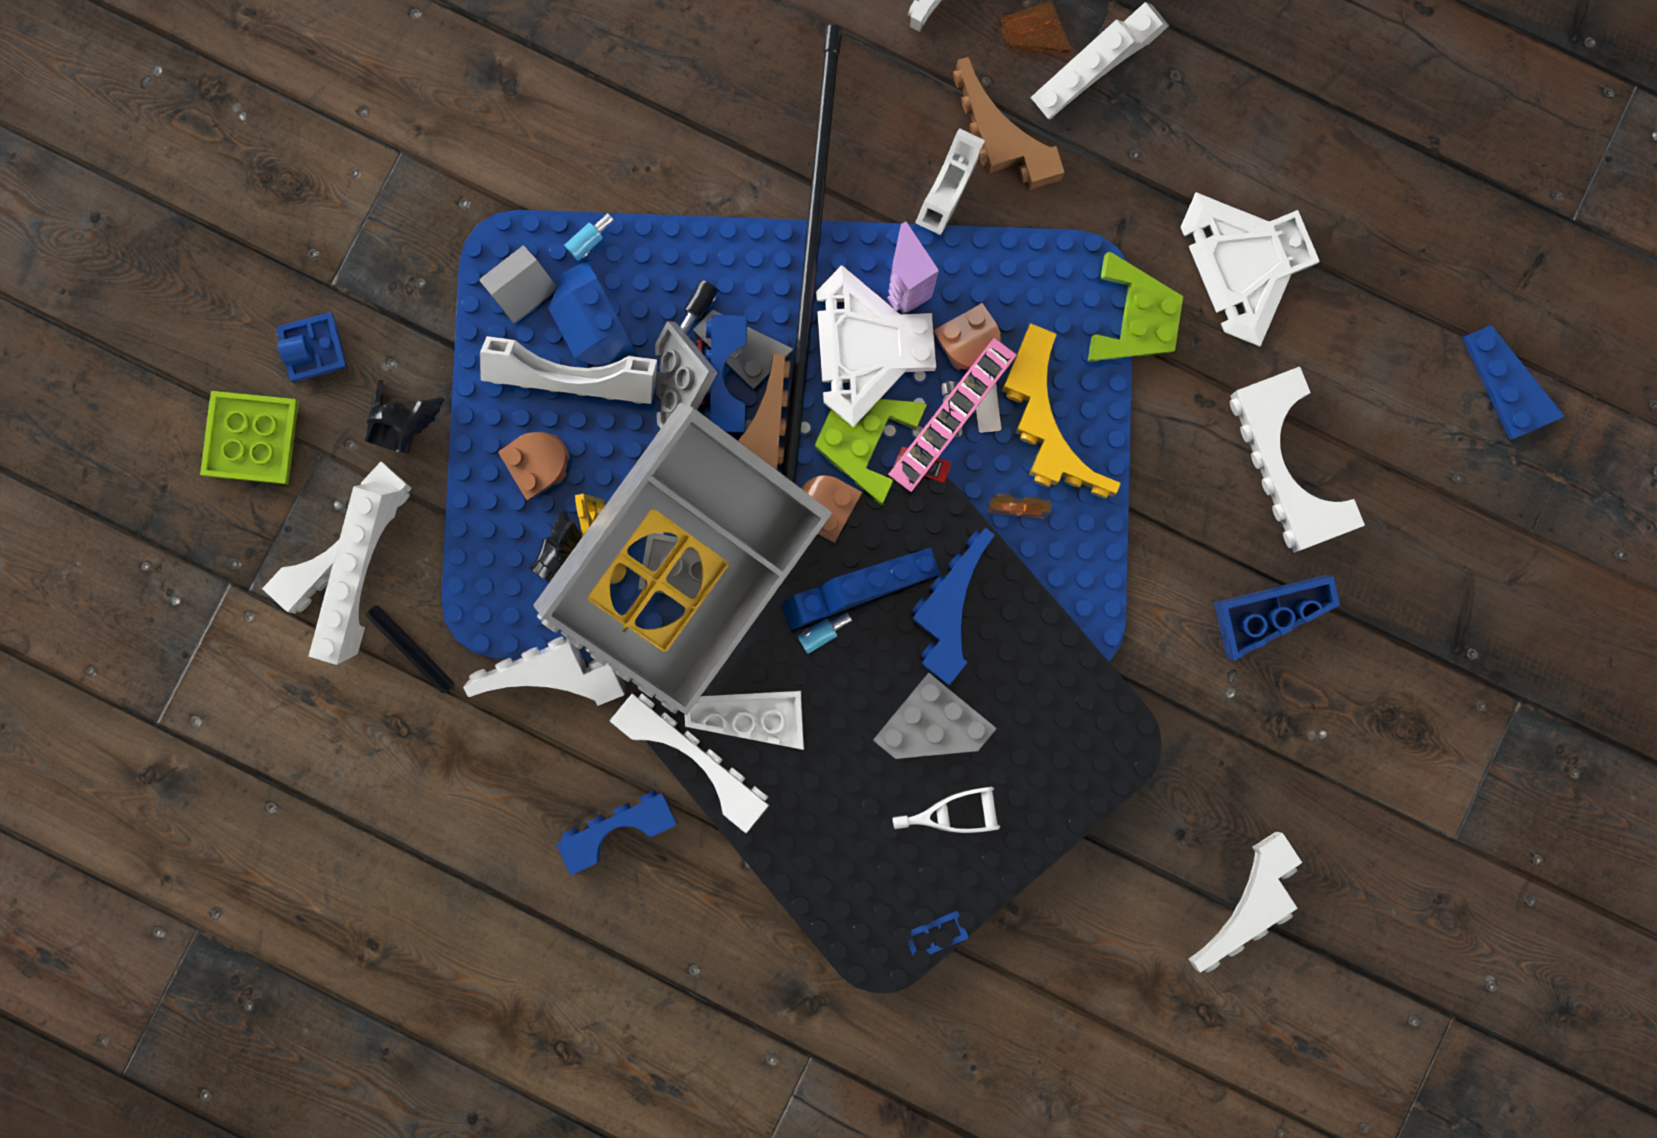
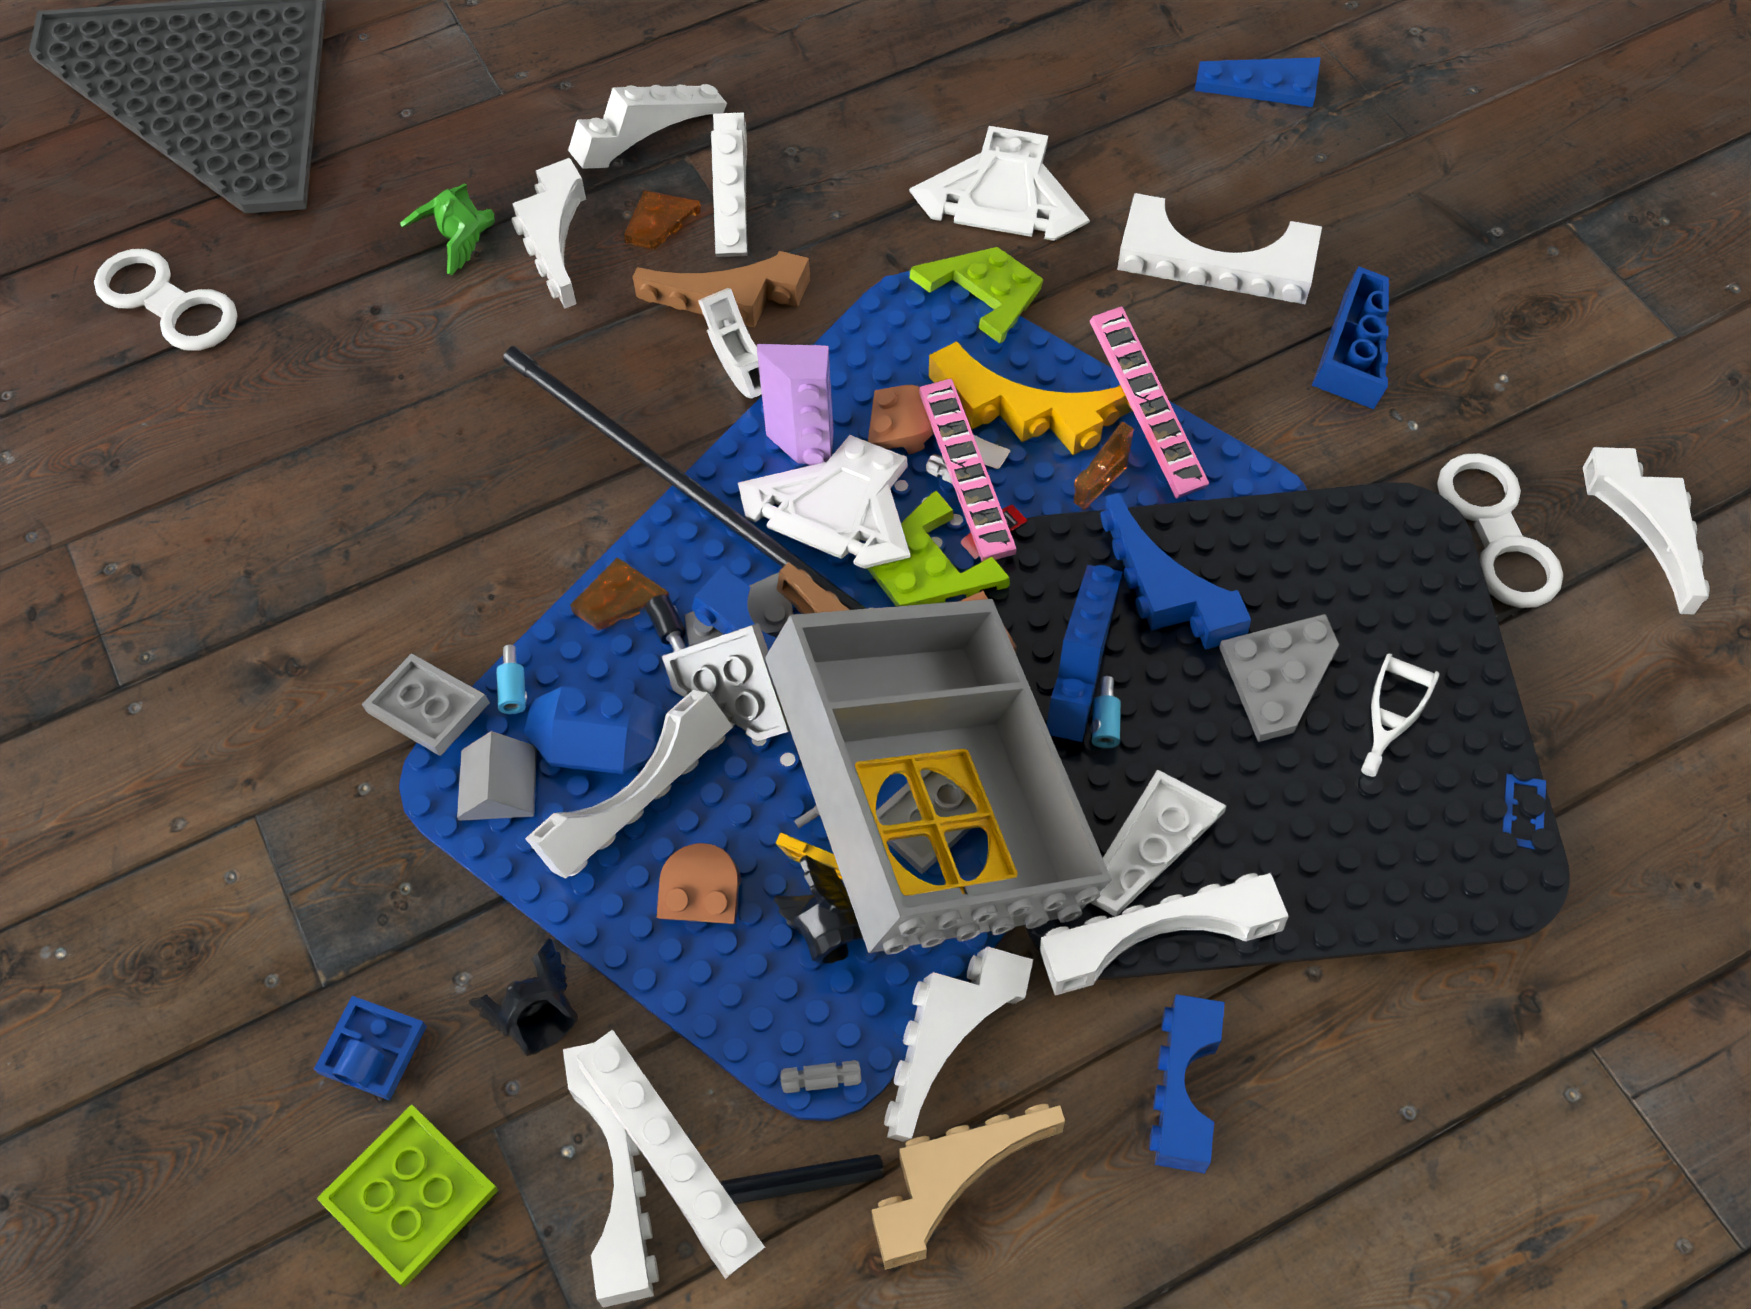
camera: 50 degrees left, 25 degrees down
none -> light grey plate [362,653,490,756]
none -> clear orange wing [570,557,669,631]
none -> light grey axle [780,1060,861,1093]
none -> tan arch [872,1104,1065,1270]
none -> tile [1090,306,1209,499]
none -> white bar [1437,453,1564,608]

